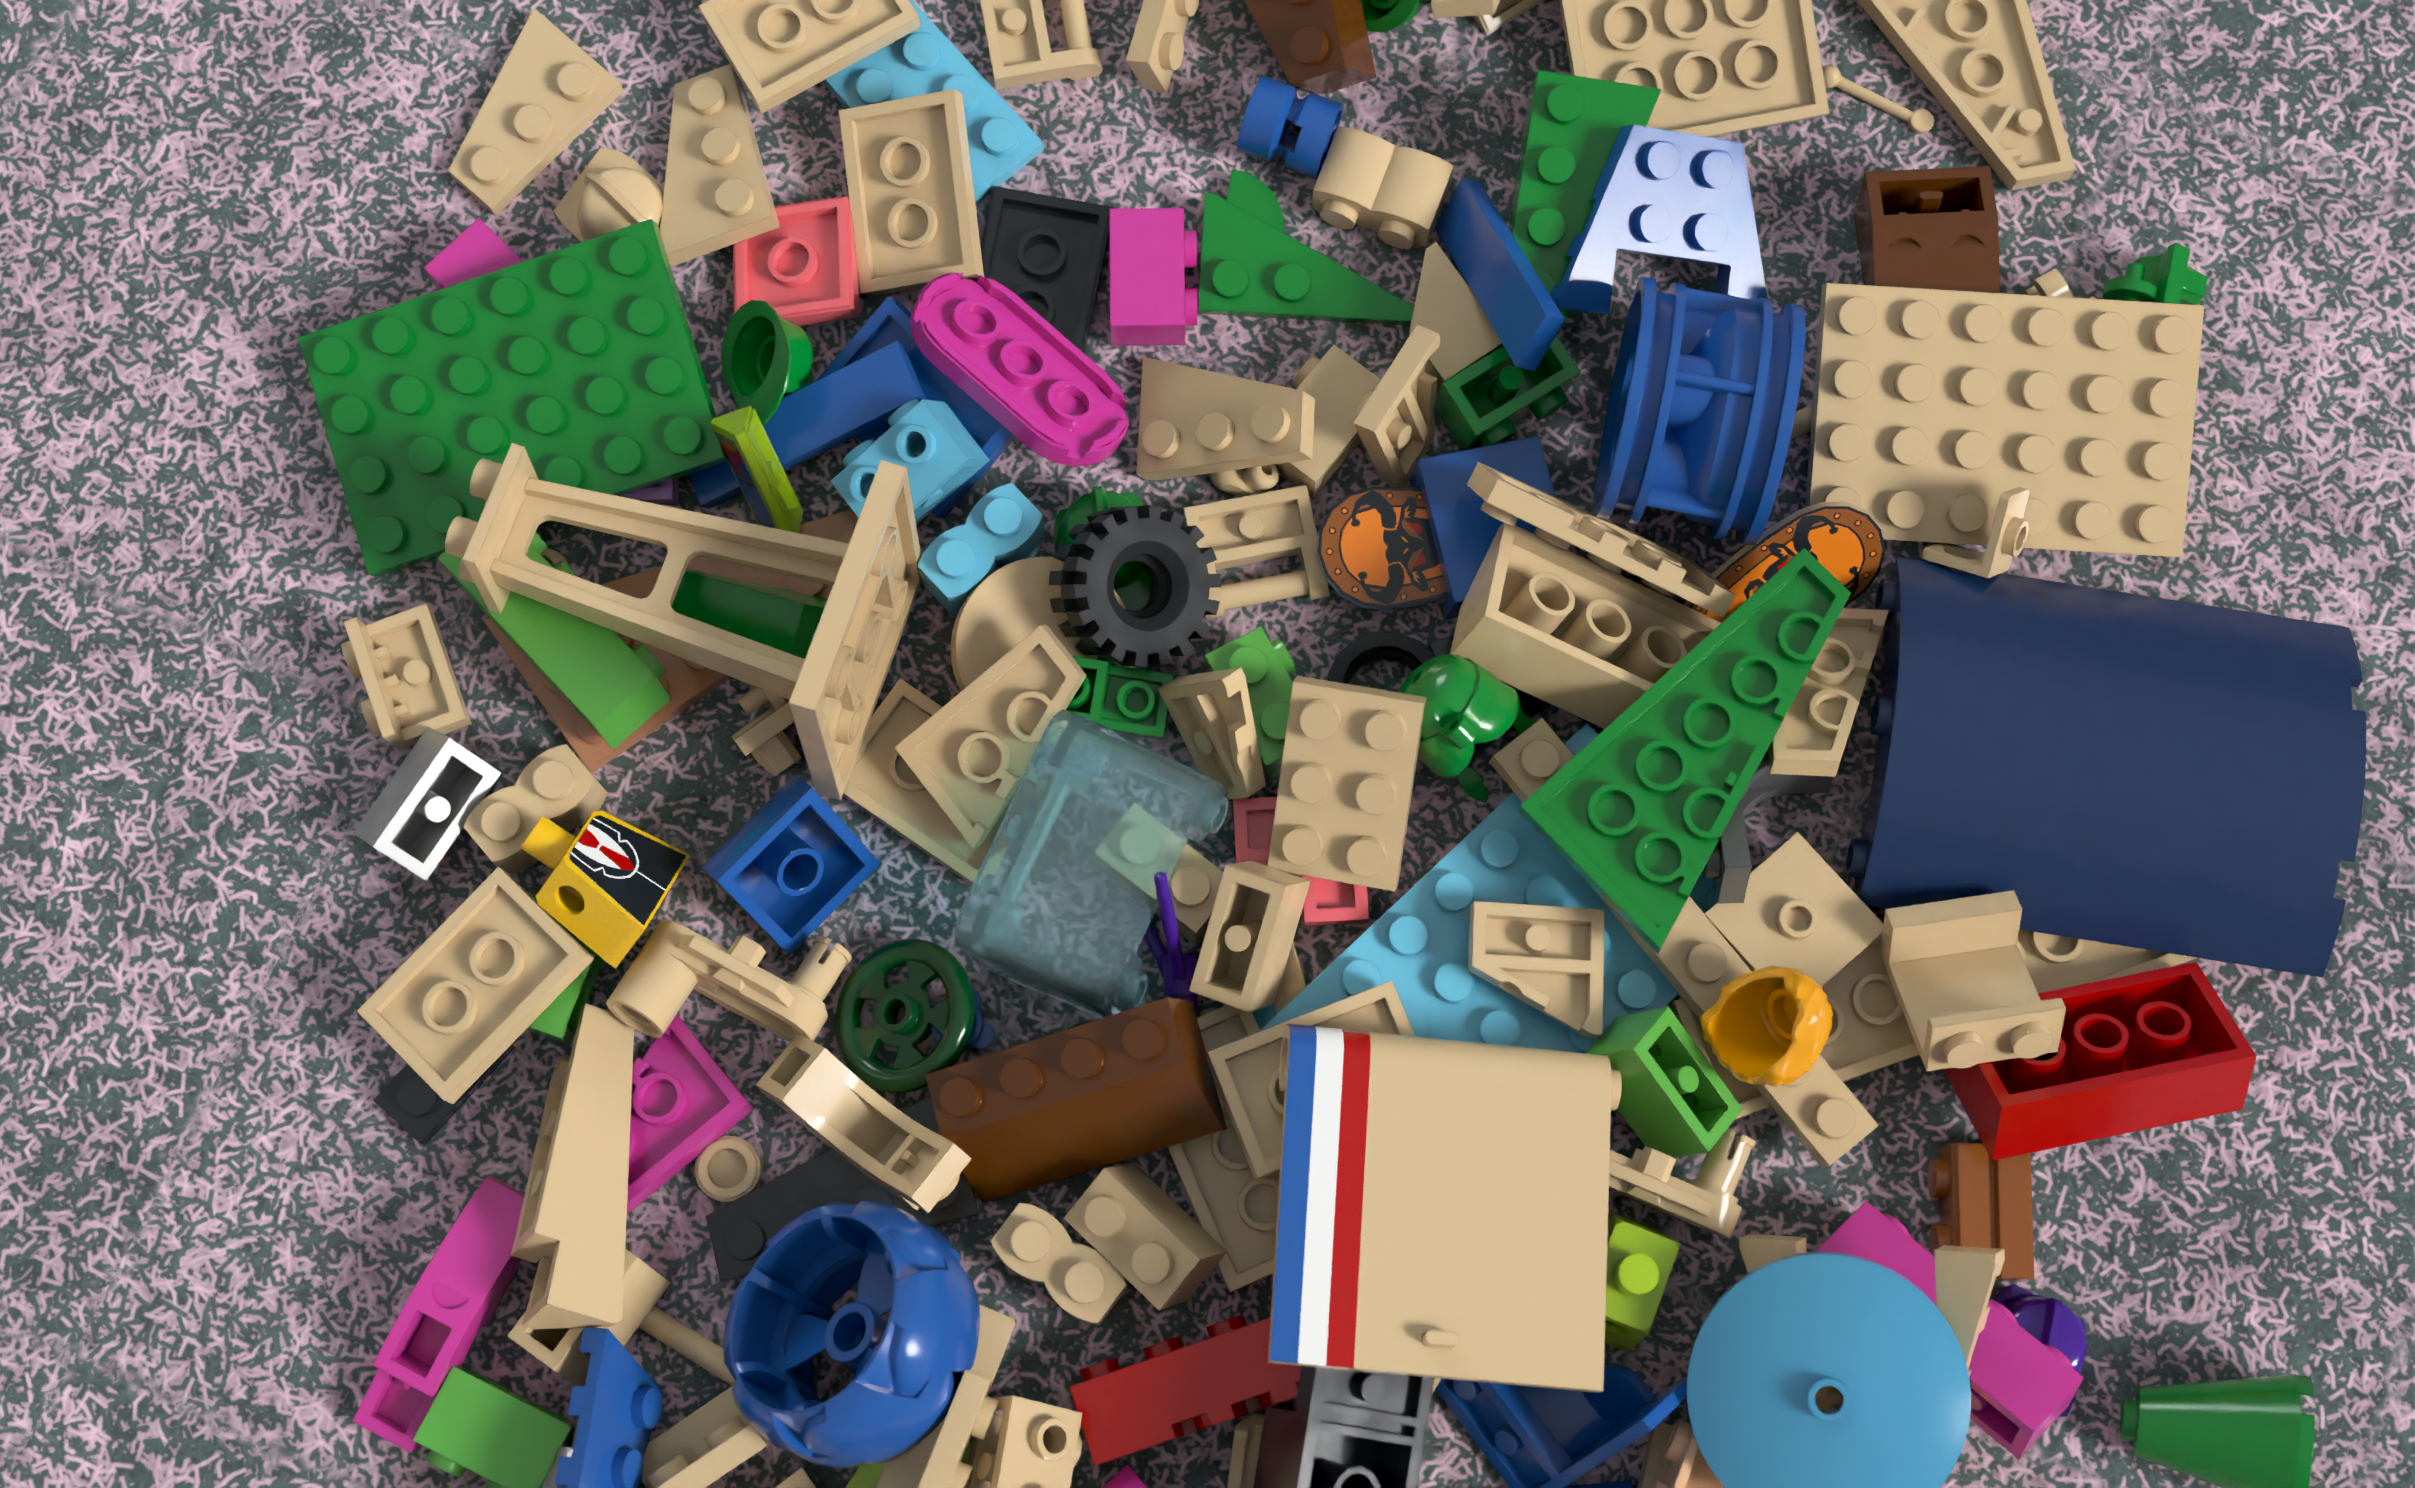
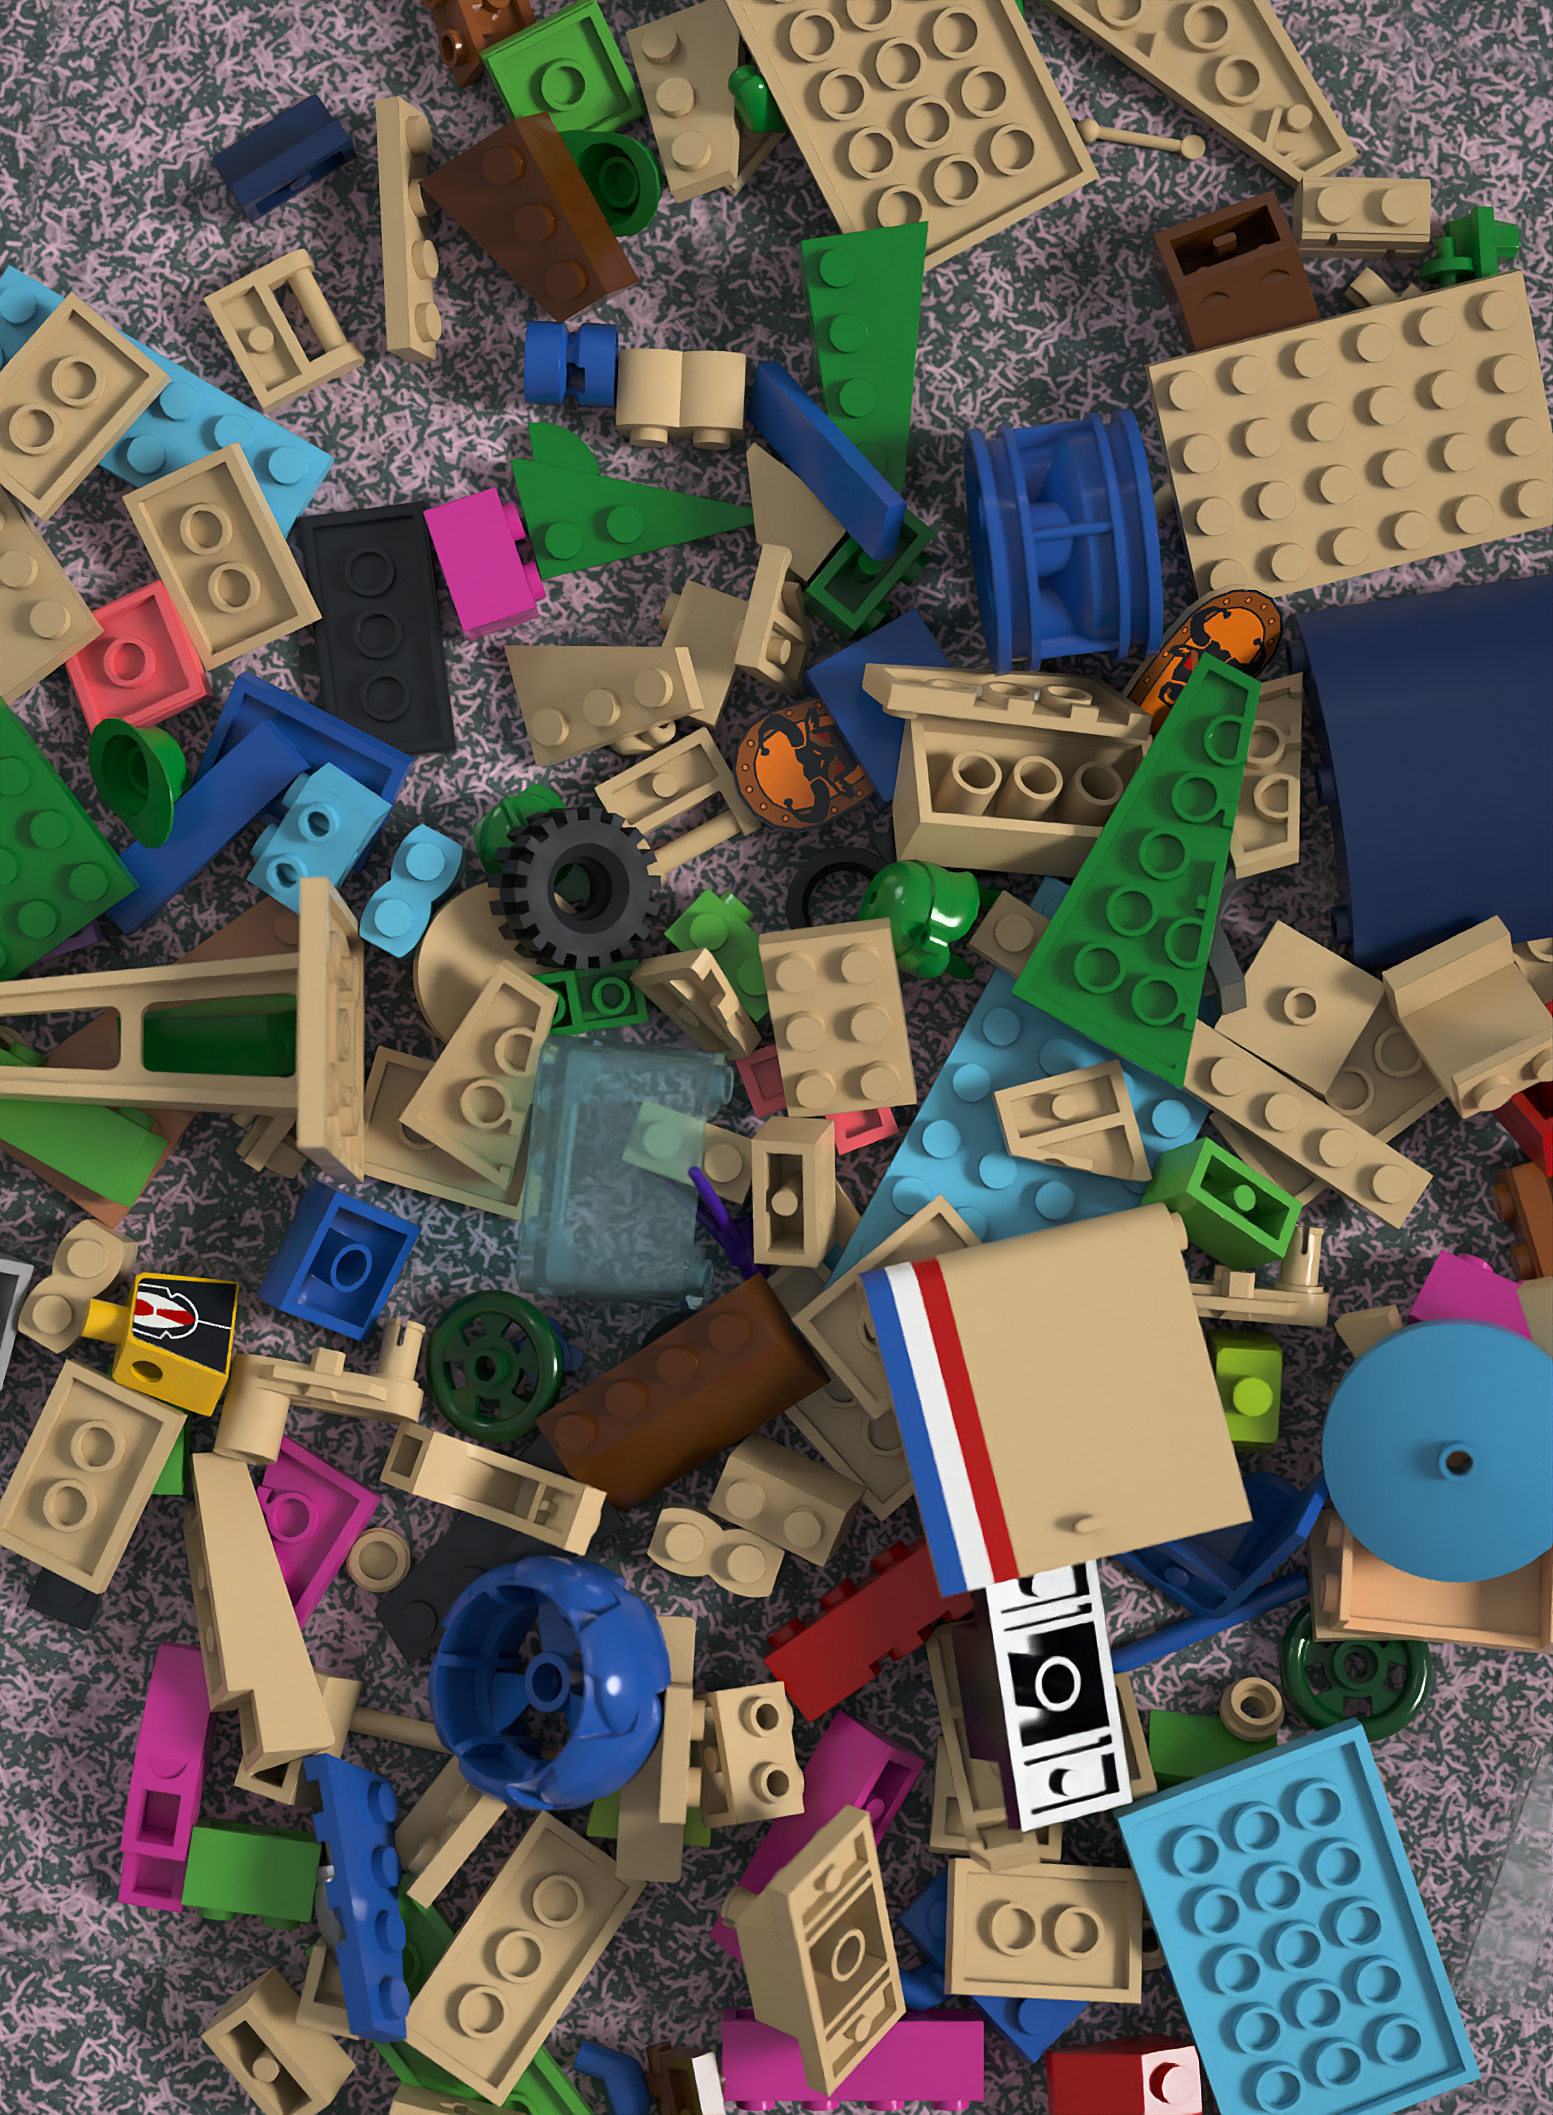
camera: 15 degrees left, 10 degrees up
lime slope [710,405,803,533] -> none
dark pink tile [910,273,1129,466] -> none
wing [1550,125,1768,315] -> none
light orange hair [1700,966,1833,1087] -> none
tan bracket [1921,487,2029,578] -> none
none -> tan brick [1292,176,1431,260]

